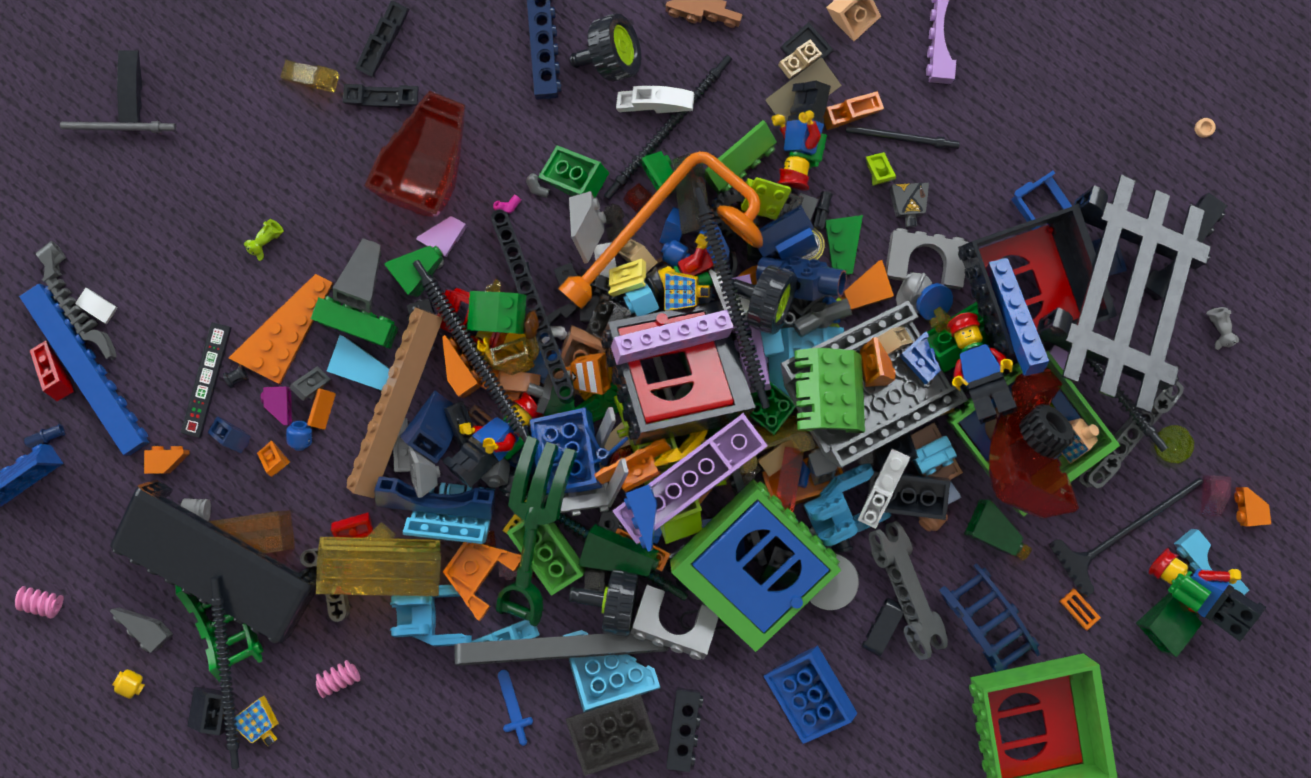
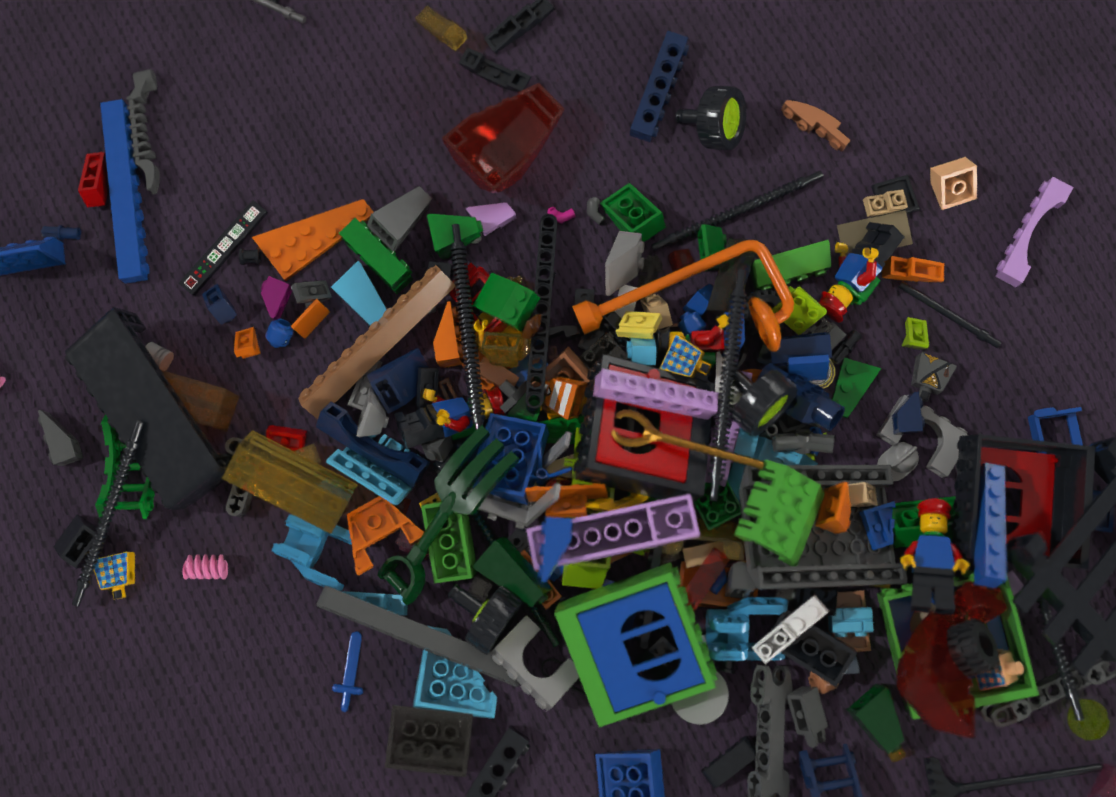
camera: 30 degrees right, 5 degrees down
white slope [75,288,118,323] -> none
yellow head [112,669,144,699] -> none
orange slope [144,446,189,474] -> none
lime animal [244,219,284,261] -> none
white arm [541,326,567,344] -> none
white slope [616,86,694,113] -> none
orange slope [840,260,894,310] -> none
blue tile [916,283,953,320] -> none
clear yellow tile [929,307,951,333] -> none
none -> pearl gold piece [611,410,764,469]
none -> dark grey hinge [787,686,828,748]
none -> dark blue slope [892,392,925,435]

